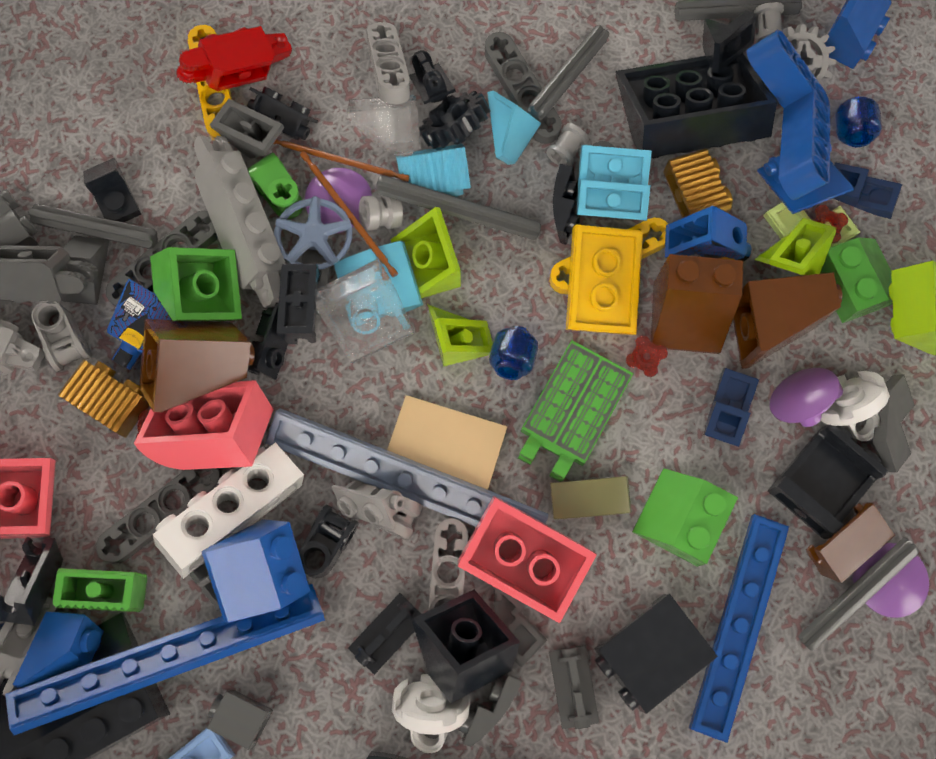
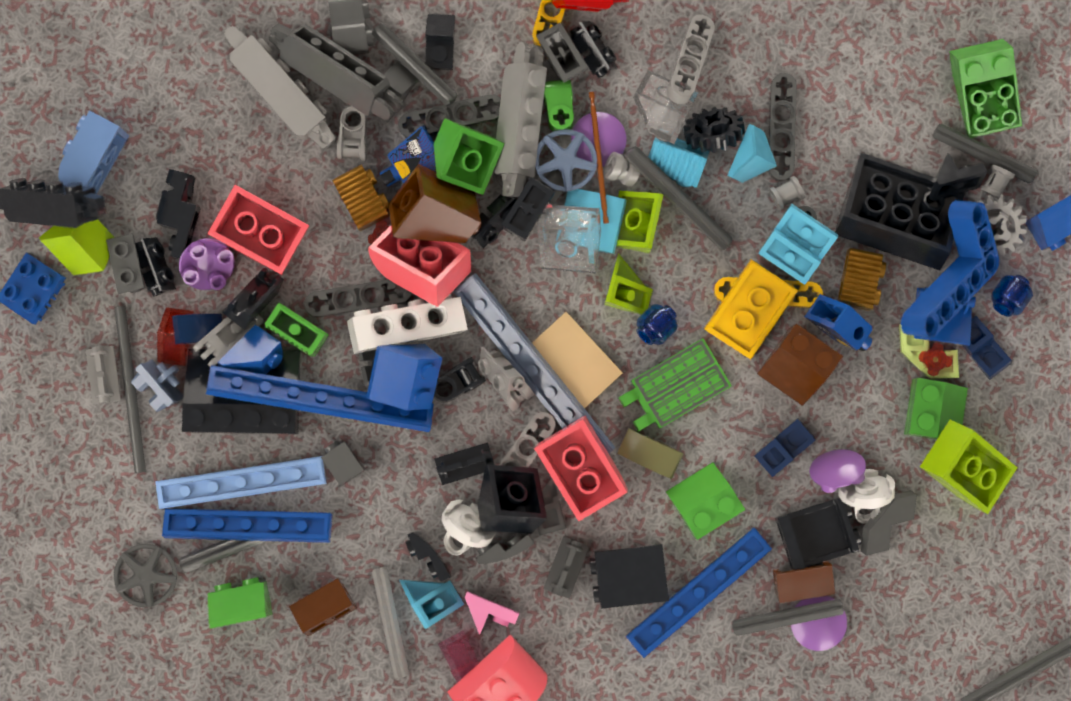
camera: 30 degrees right, 10 degrees up
dark orange piece [273,139,409,182] -> none
black hinge [409,50,456,104] -> none
dark grey axle [528,25,609,120] -> none
black slope [553,163,580,245] -> none
clear red plate [626,336,668,377] -> none
reddish brown slope [733,272,842,369] -> none
lime slope [754,218,836,276] -> none

